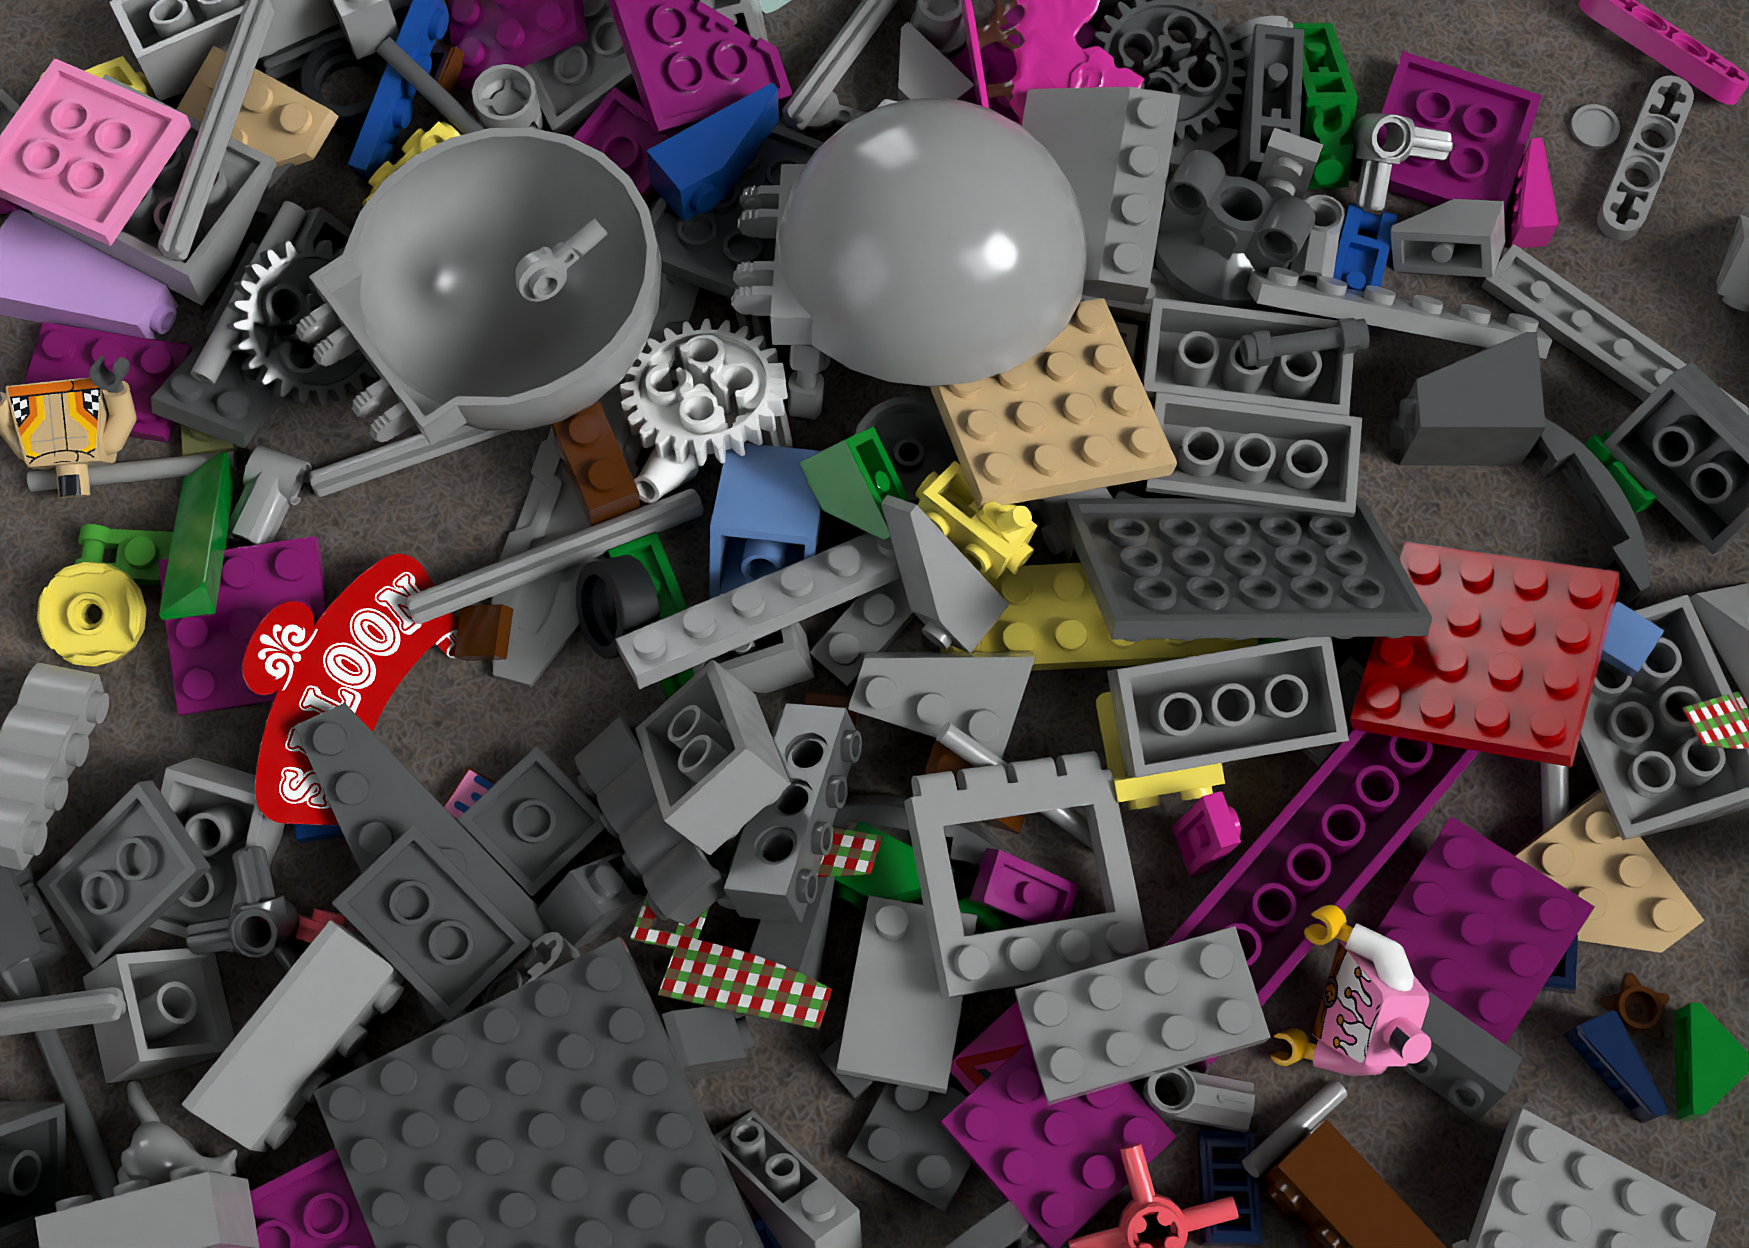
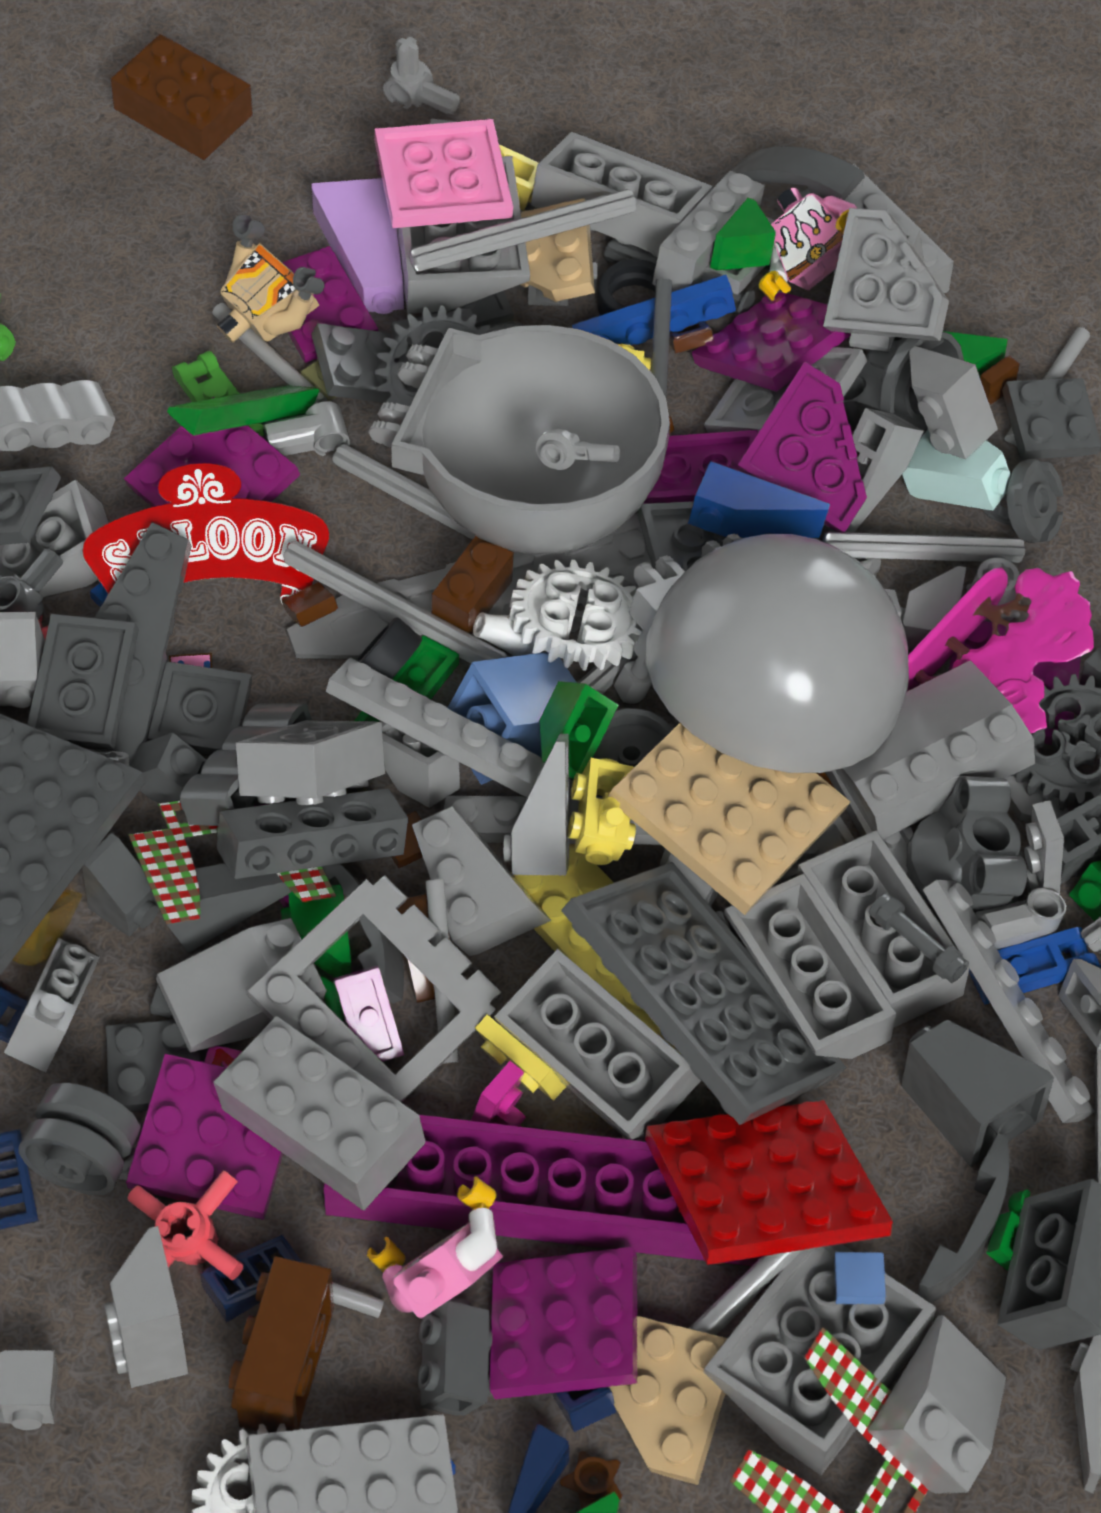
camera: 55 degrees right, 15 degrees down
light yellow plate [37,562,147,667] -> none
light grey piece [190,201,307,386] -> none
light grey wheel [472,64,544,130] -> none
light grey piece [1138,1066,1255,1133] -> none

